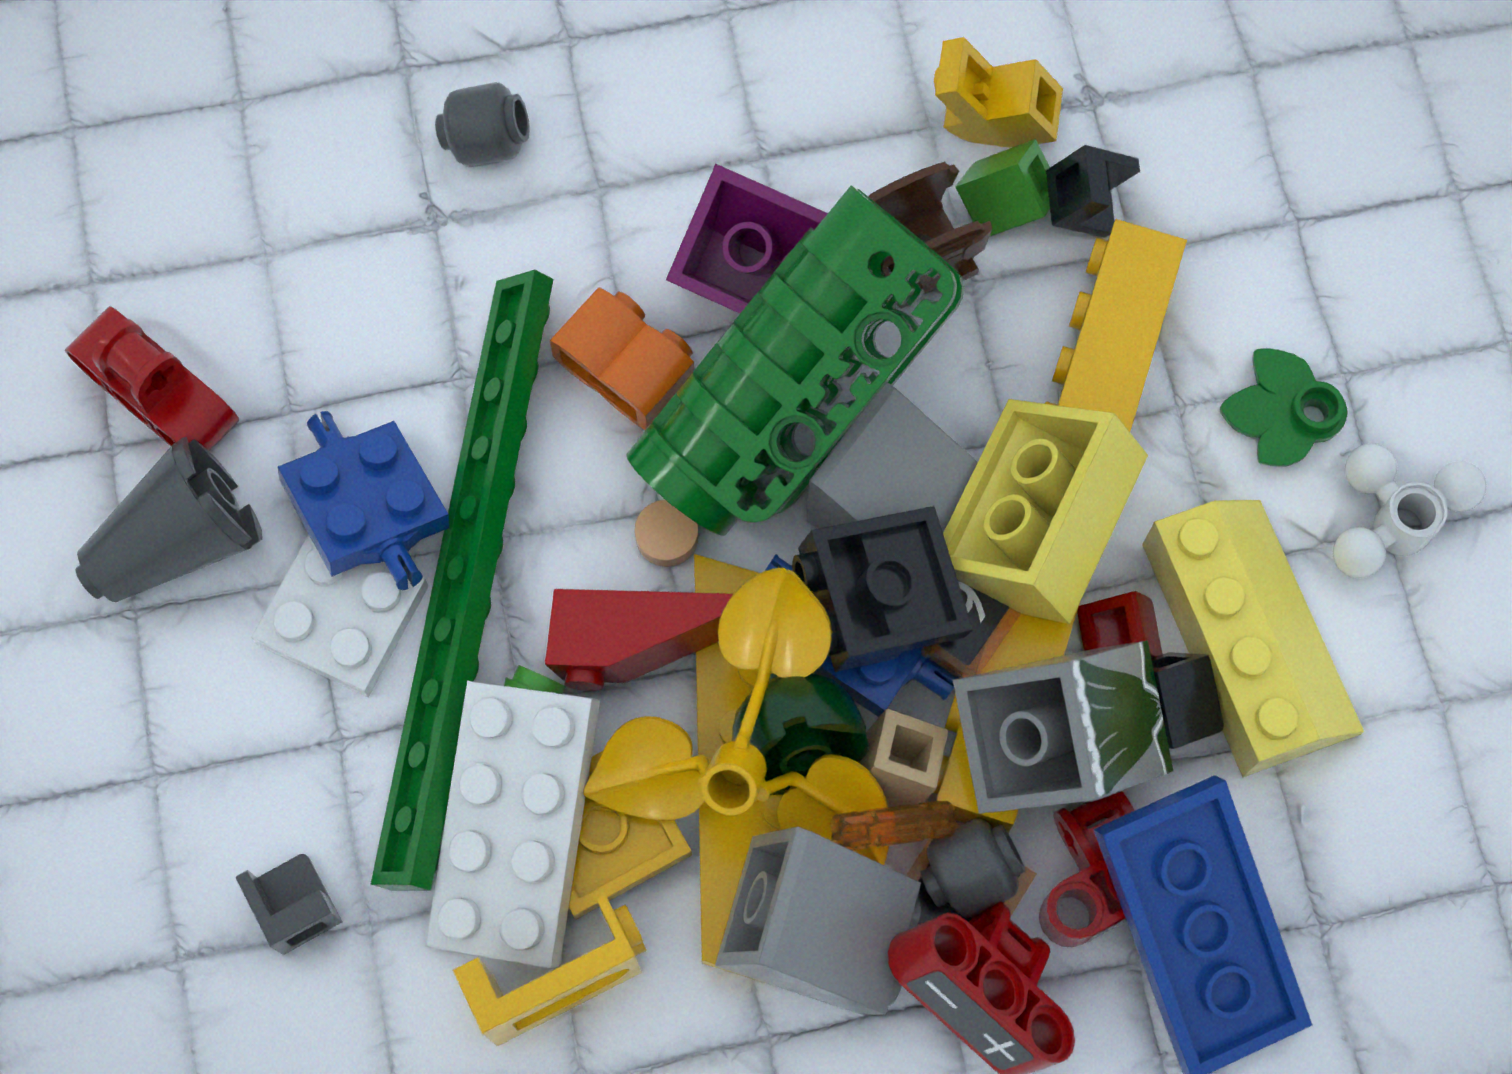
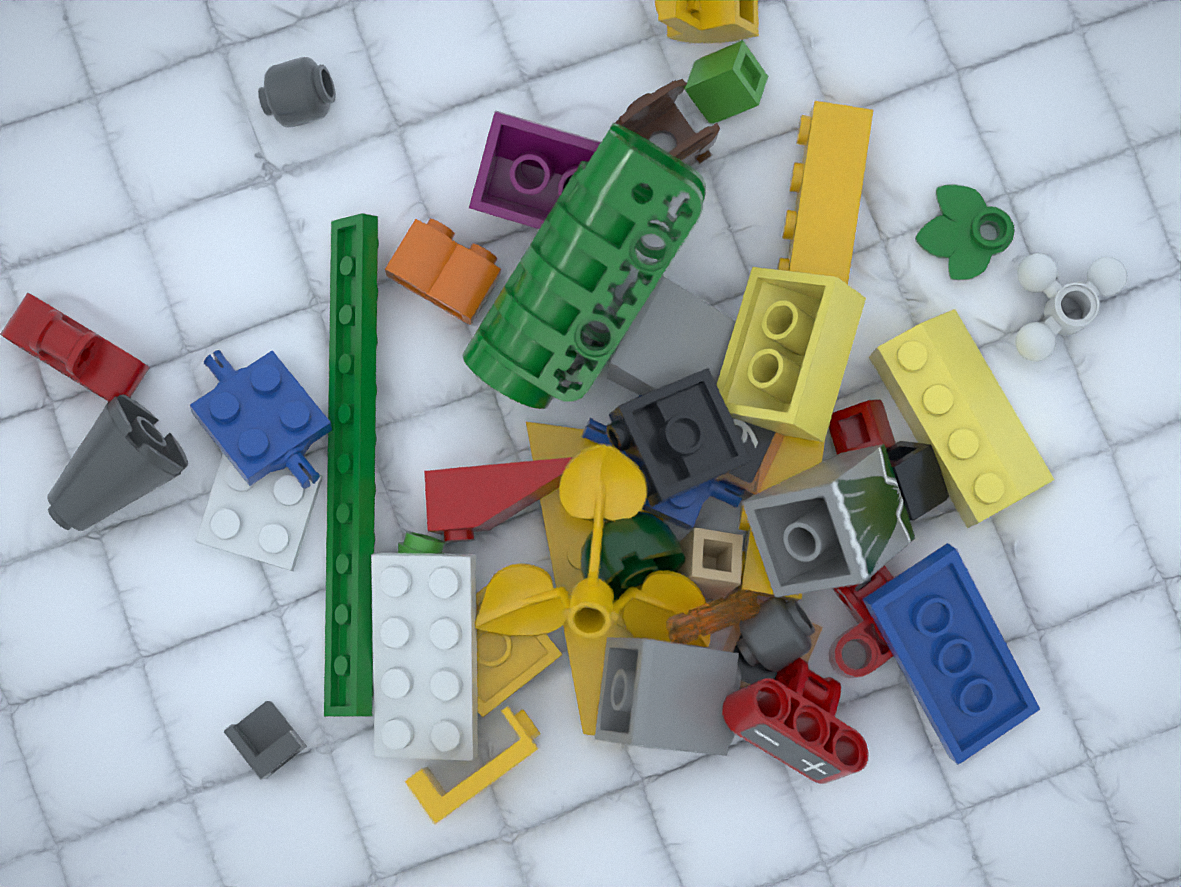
camera: 15 degrees left, 10 degrees up
light nougat tile [635,500,699,567] -> none
black panel [1046,145,1140,238] -> none

